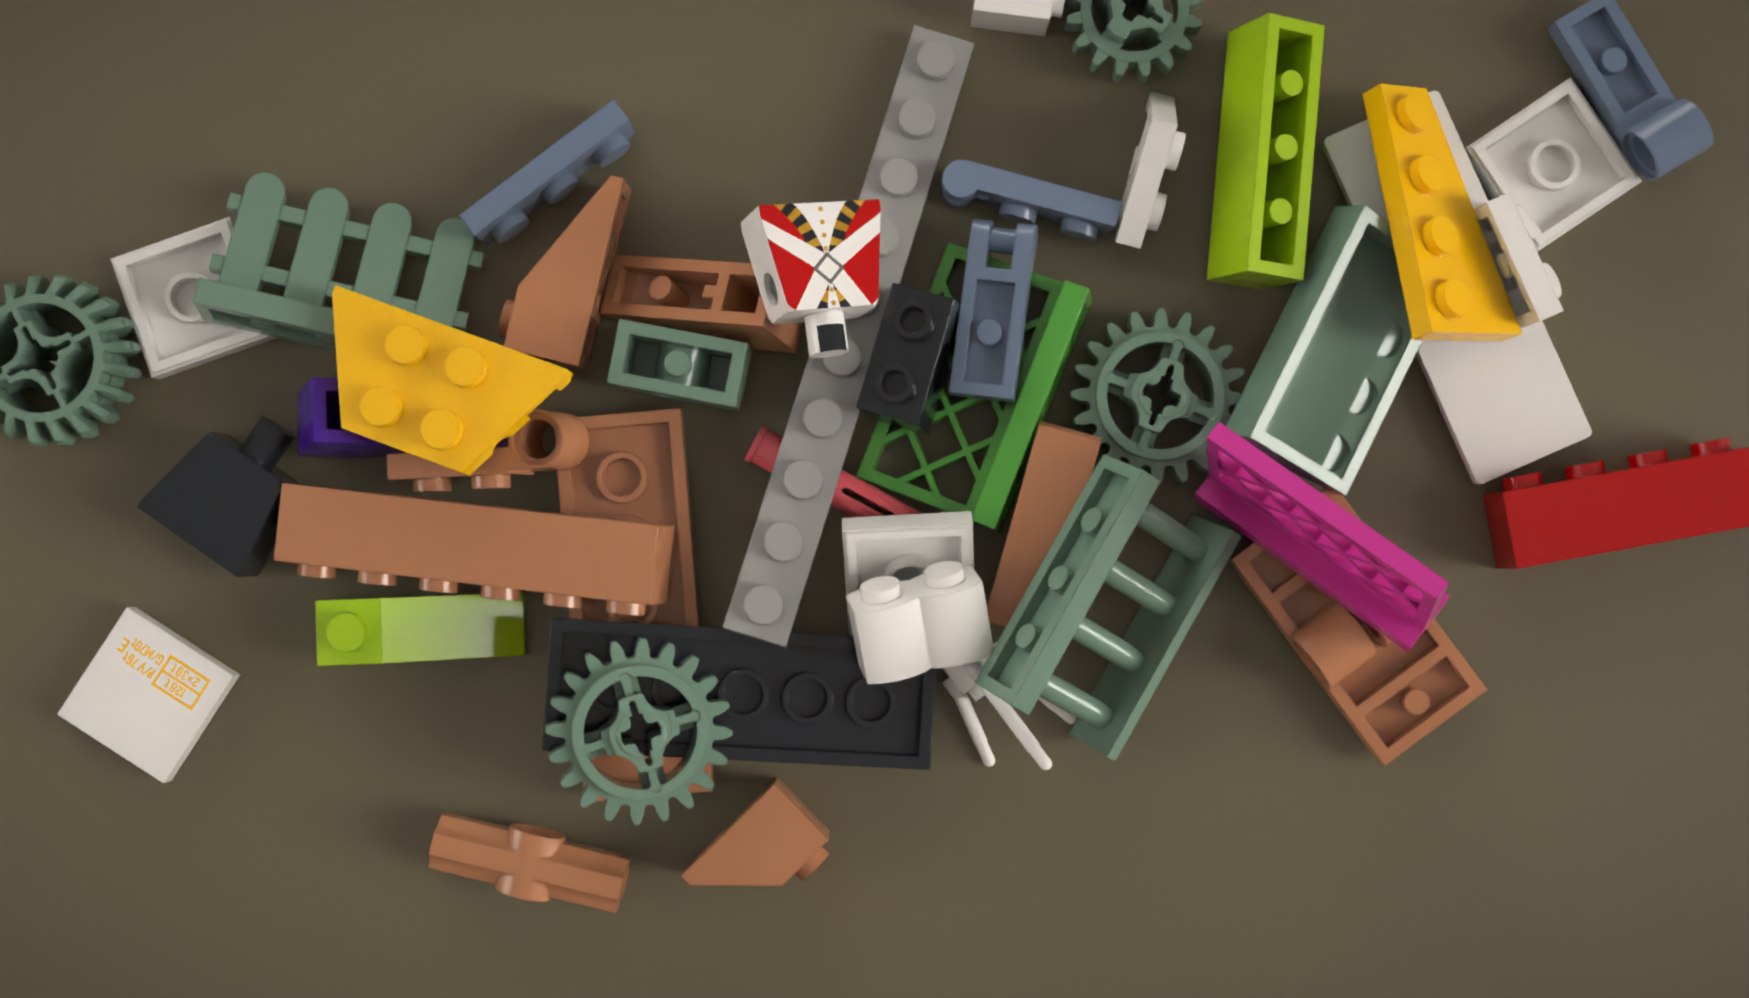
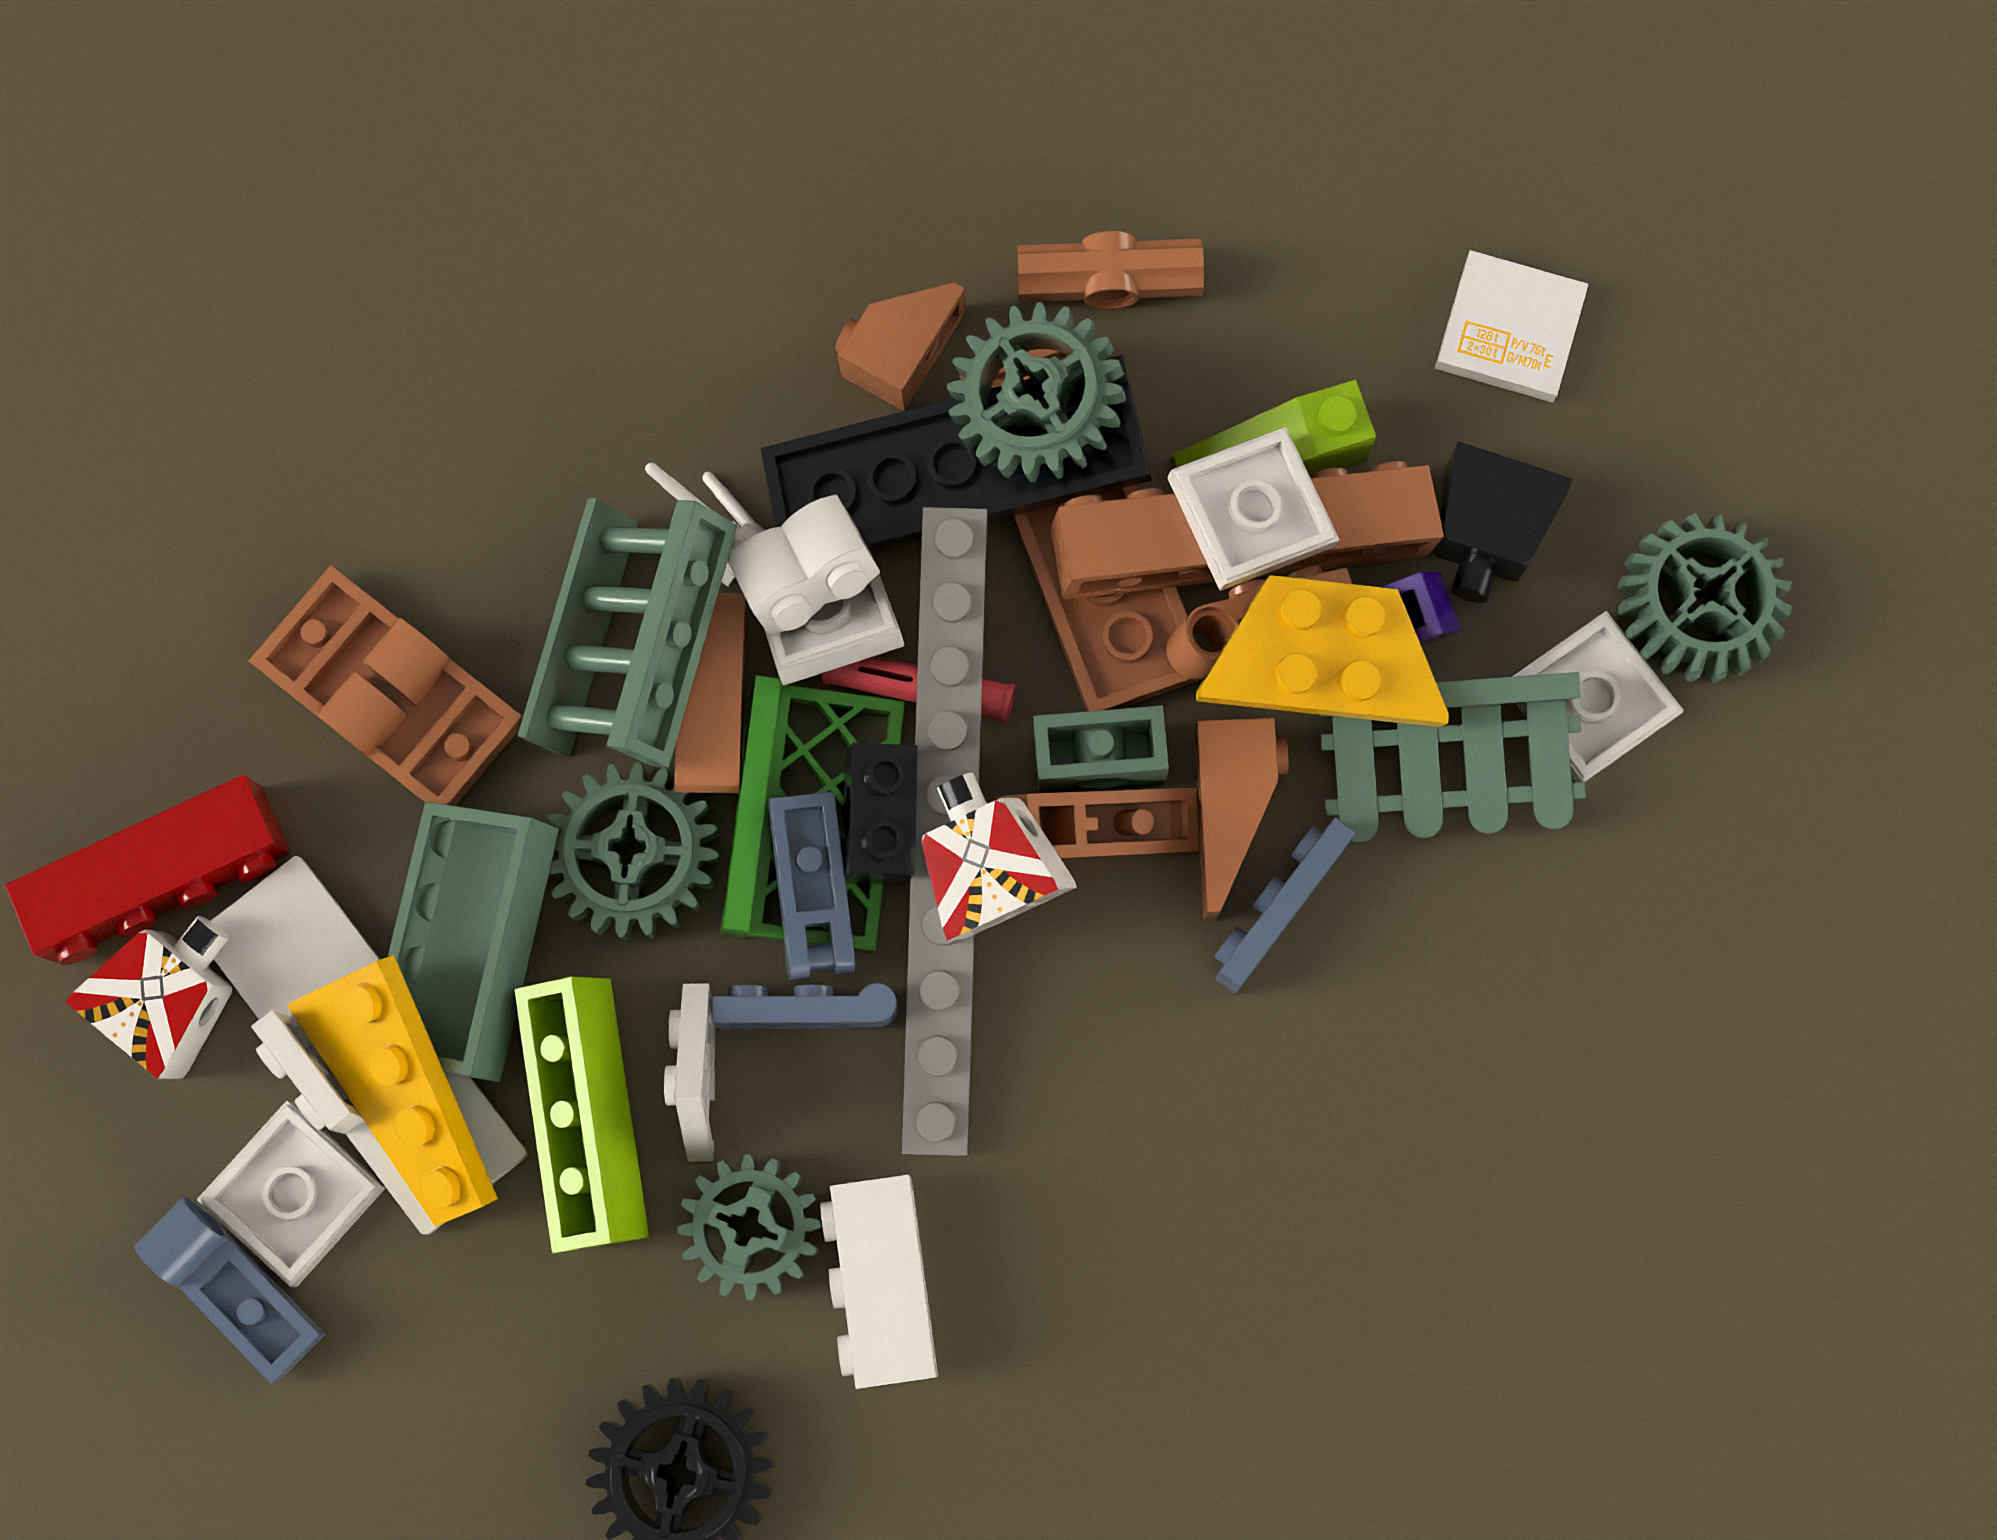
camera: 165 degrees right, 10 degrees down
dark pink fence [1195,422,1450,653] -> none
none -> torso [65,916,233,1079]
none -> white tile [1167,427,1340,591]

